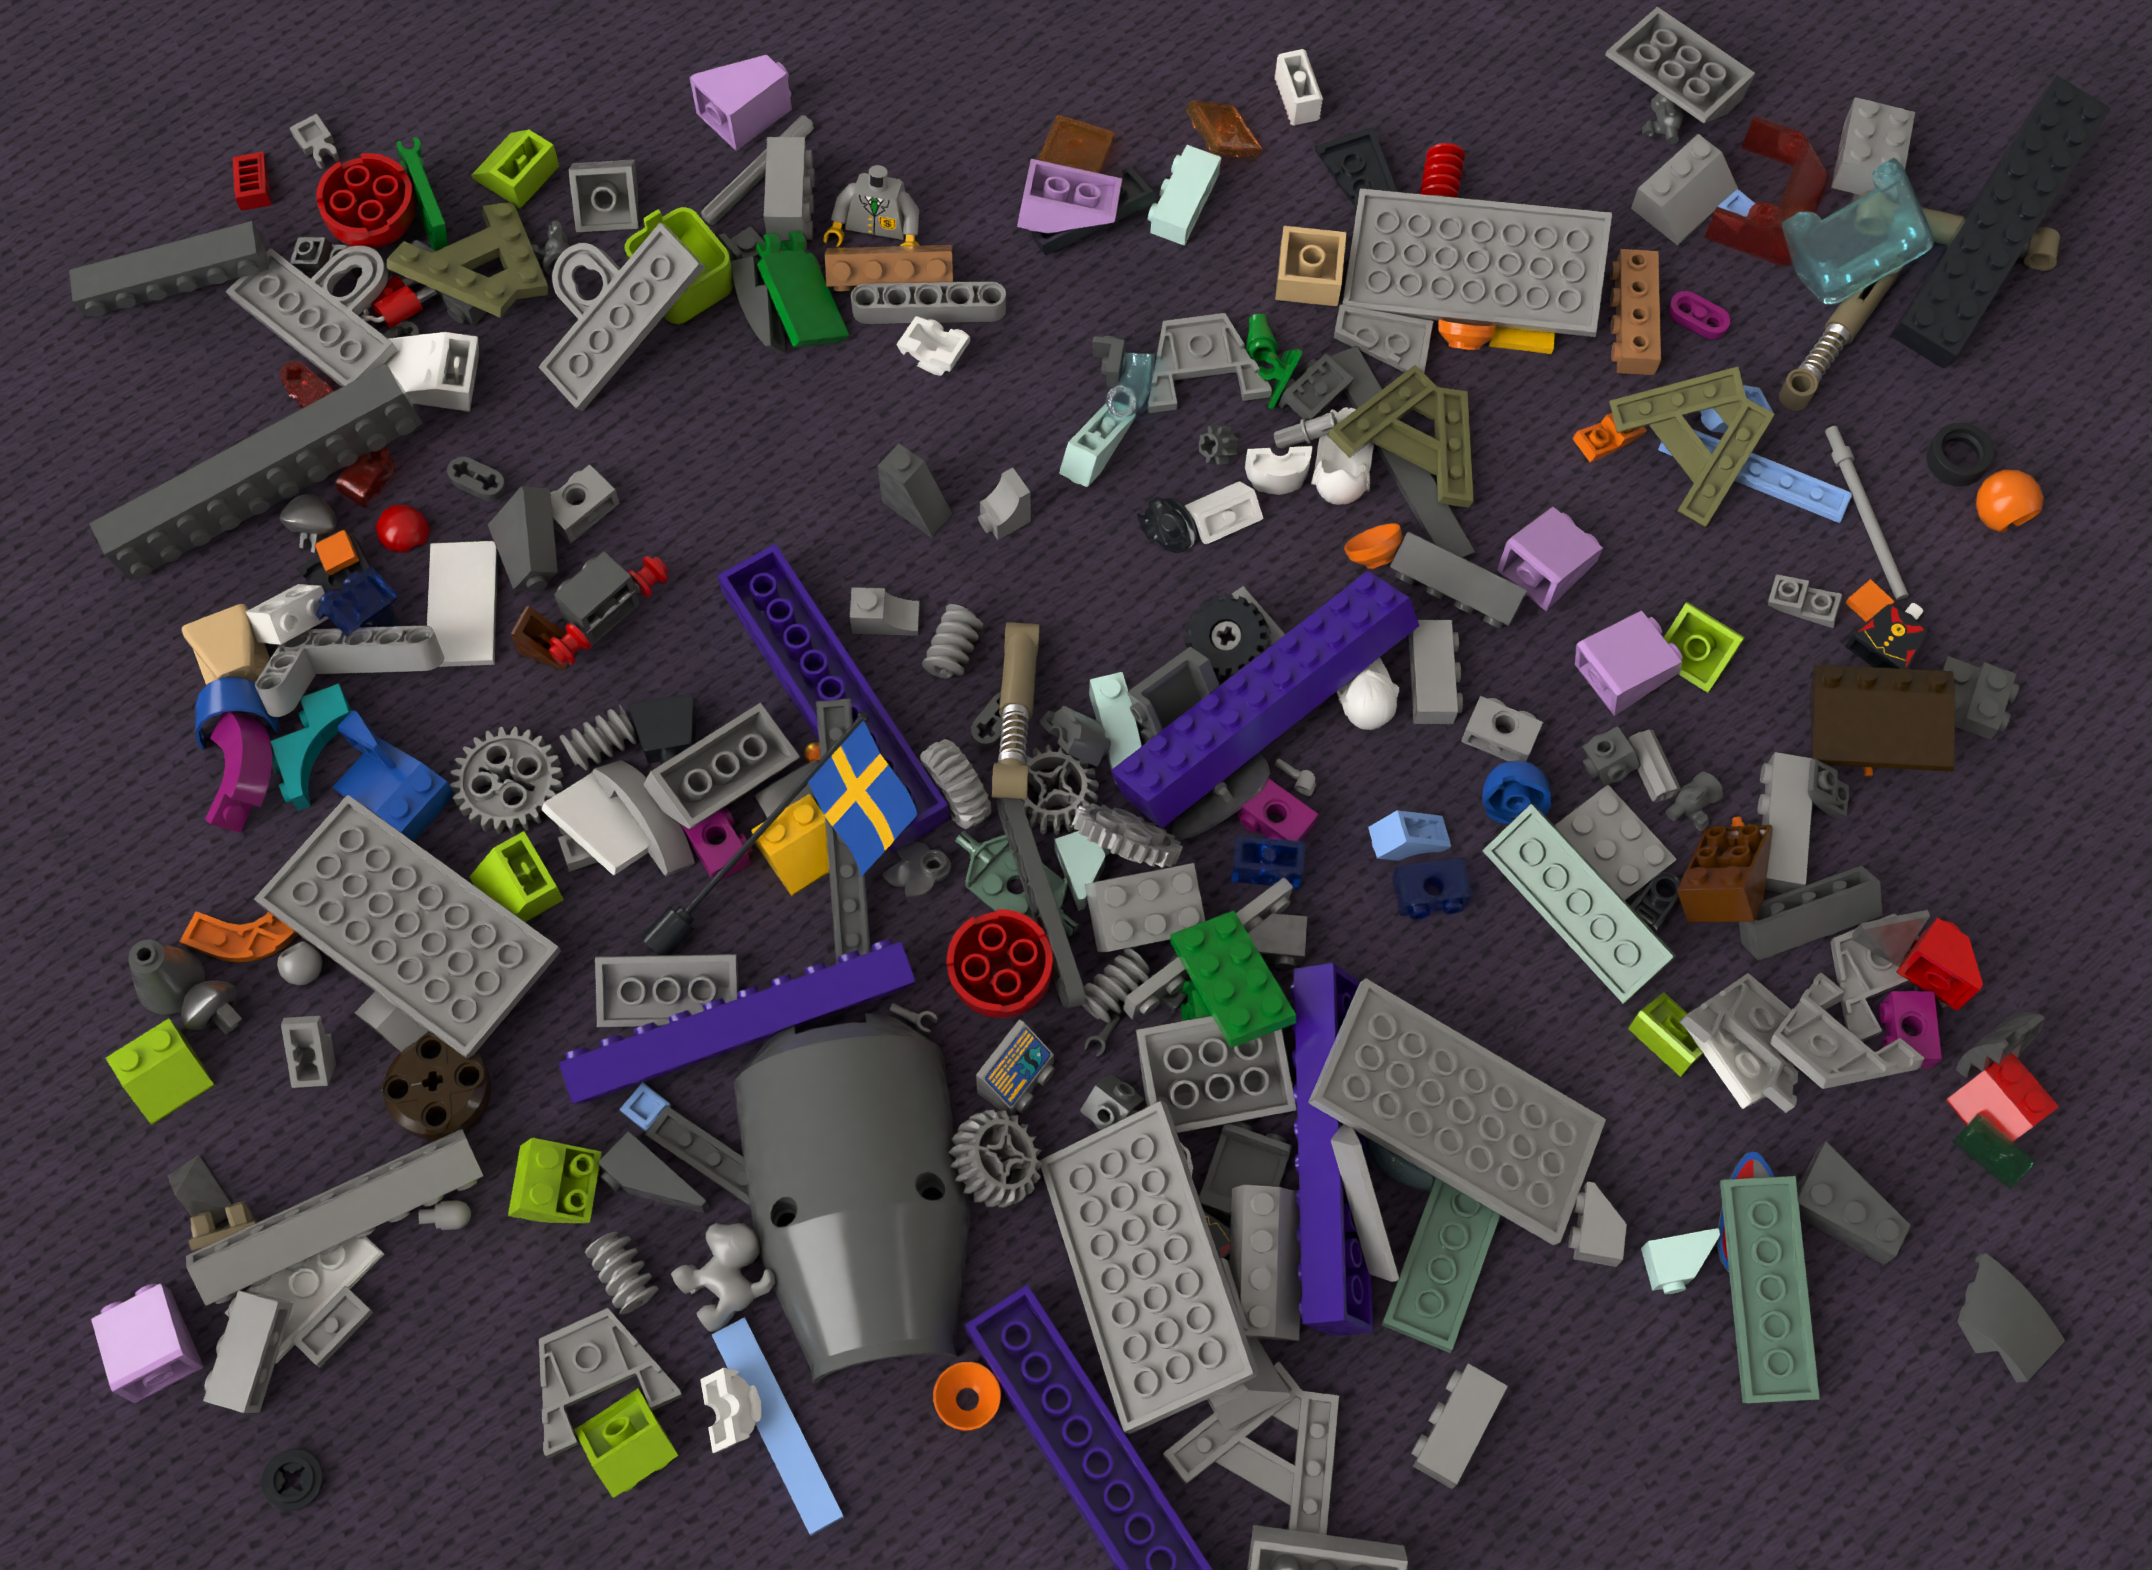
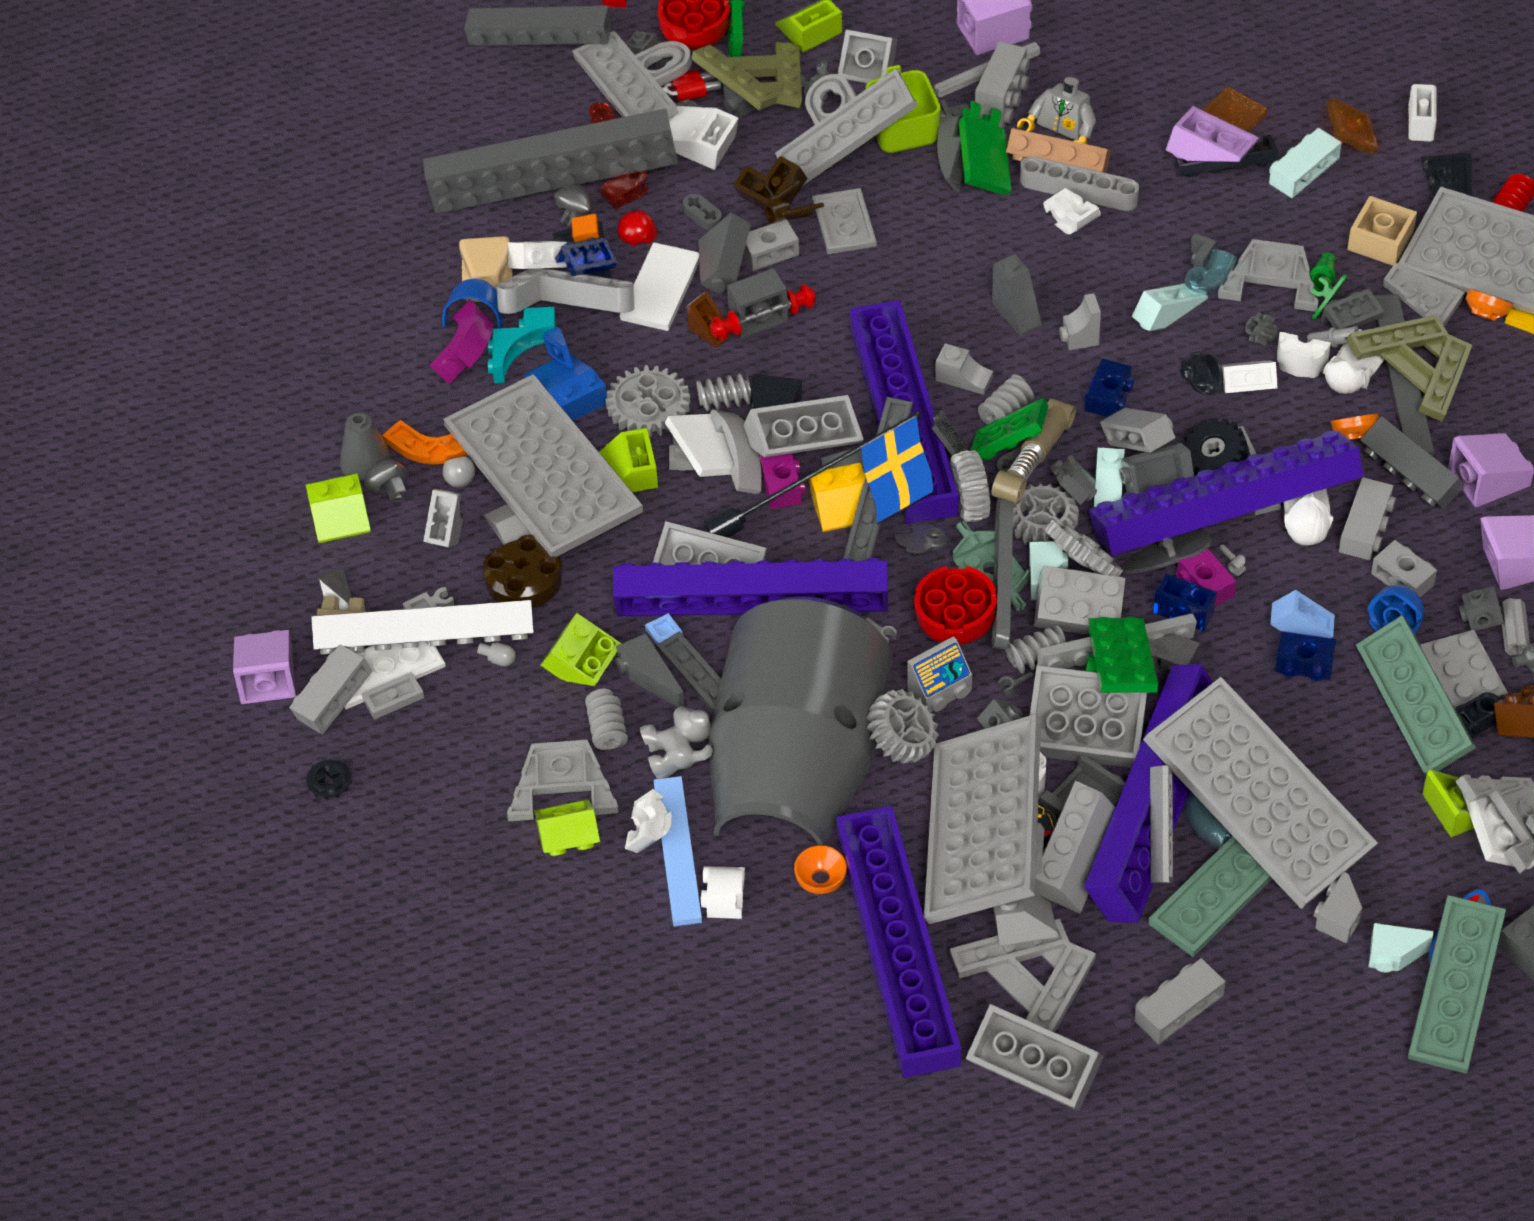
camera: 25 degrees right, 15 degrees down
none -> light grey plate [402,587,454,610]
none -> white cylinder [701,866,745,919]
none -> dark brown brick [733,156,808,210]
none -> dark brown plant [765,180,824,224]
none -> light grey tile [812,188,877,255]
none -> dark grey piece [931,410,968,455]
none -> green plate [970,398,1049,460]
none -> clear blue brick [1085,358,1135,417]
none -> light grey brick [1100,408,1175,453]

